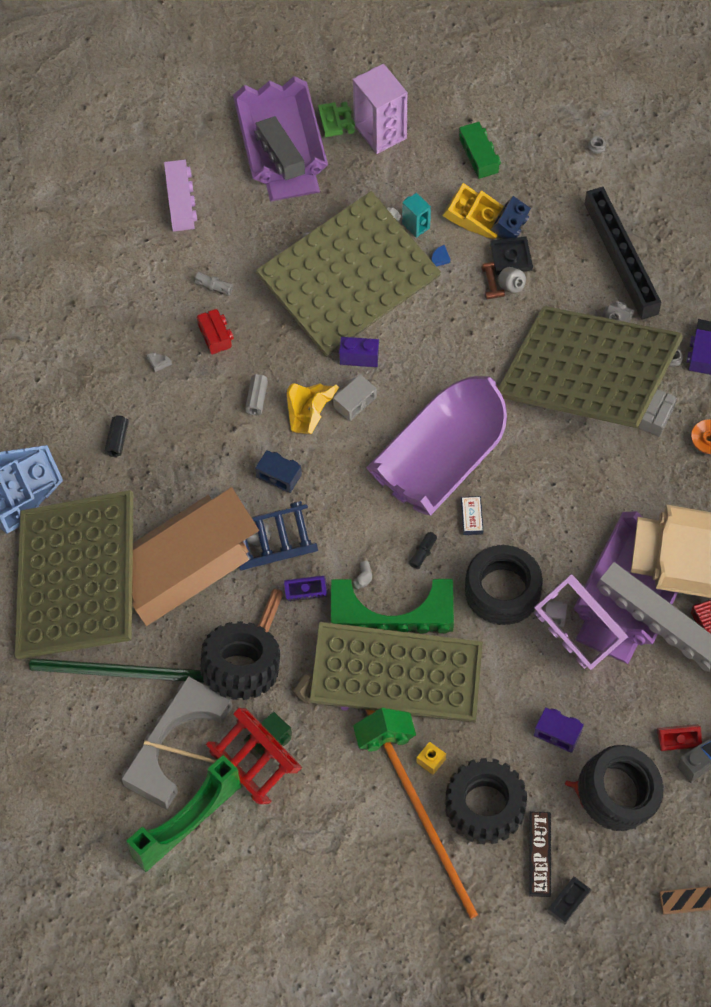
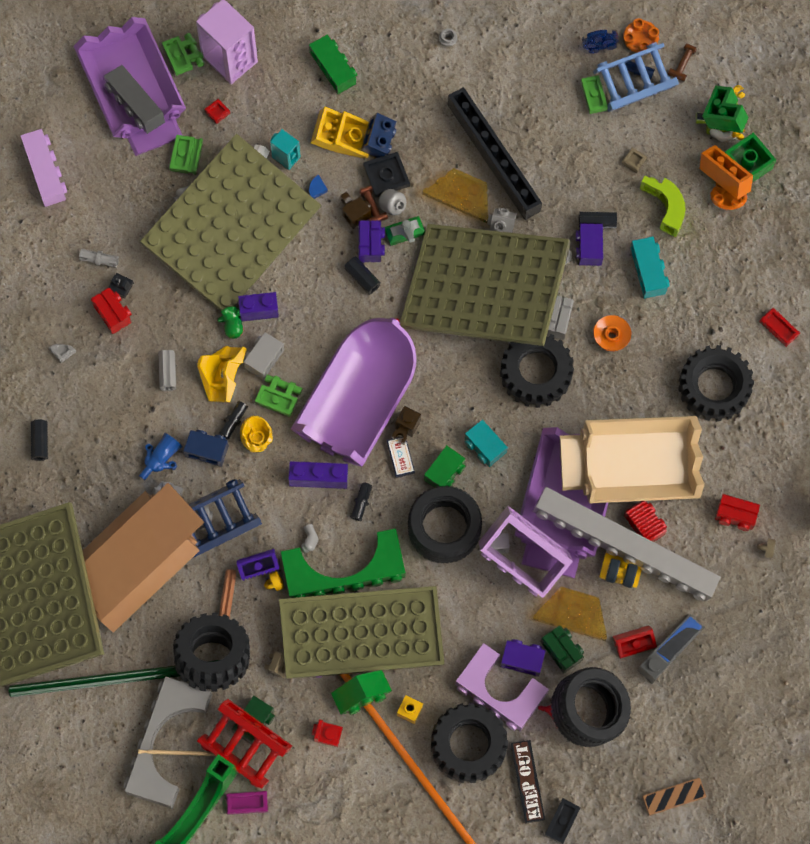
camera: 15 degrees left, 10 degrees up
none -> black tile [108,273,134,299]
none -> blue piece [139,433,183,480]
none -> bright green plate [169,135,203,175]
none -> red tile [204,98,231,125]
none -> green animal [217,307,244,339]
none -> black pin [219,401,248,440]
none -> magenta tile [226,791,268,815]
none -> yellow hair [240,415,273,452]
none -> bright green plate [255,374,303,417]
none -> yellow tile [264,571,284,591]
none -> dark purple brick [289,461,348,489]
none -> red bracket [312,719,343,748]
none -> dark brown brick [340,191,372,229]
none -> black axle [344,256,381,295]
none -> dark purple brick [359,221,385,262]
none -> piece [385,216,425,246]
none -> dark brown brick [391,406,421,445]
none -> clear yellow wing [422,168,488,223]
none -> green brick [424,445,466,488]
none -> lavender arch [455,643,549,731]
none -> teal brick [464,419,508,467]
none -> black tyre [500,334,574,408]
none -> clear yellow wing [533,587,607,641]
none -> dark green brick [540,625,584,674]
none -> plate [599,552,642,588]

